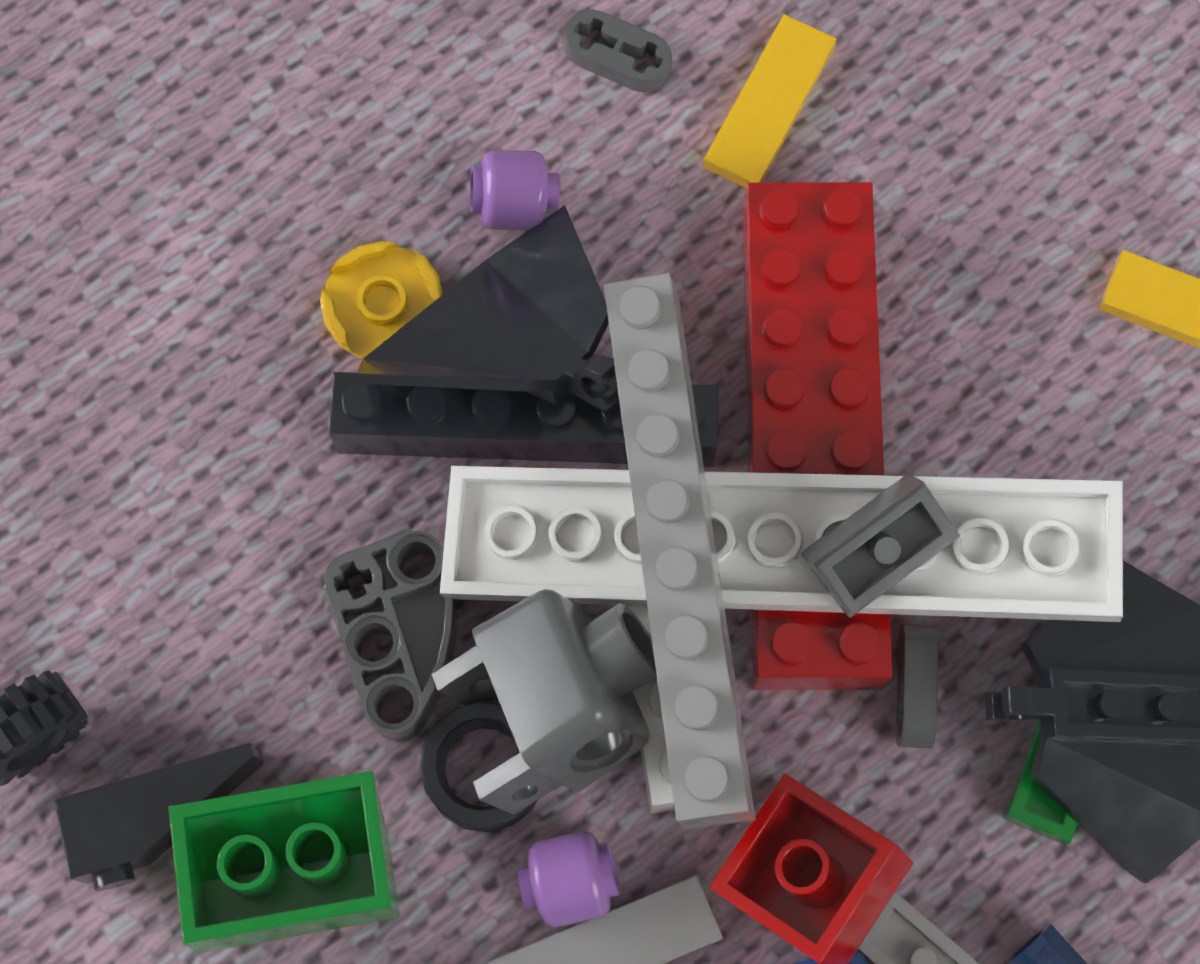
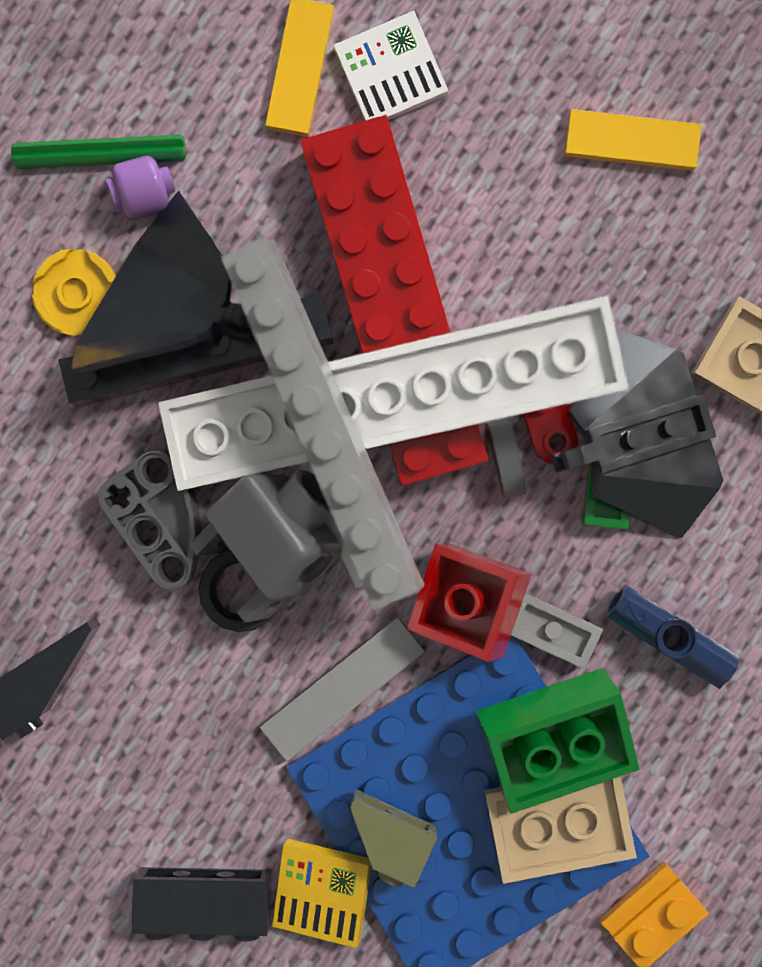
camera: 15 degrees left, 15 degrees up
green slope [168,771,400,953] -> none
medium lavender head [517,831,620,927] -> none
dark grey beam [565,9,672,93] -> none
dark grey slope [801,475,960,618] -> none
none -> green axle [11,135,186,169]
none -> white tile [334,11,449,121]
none -> red plate [522,404,578,465]

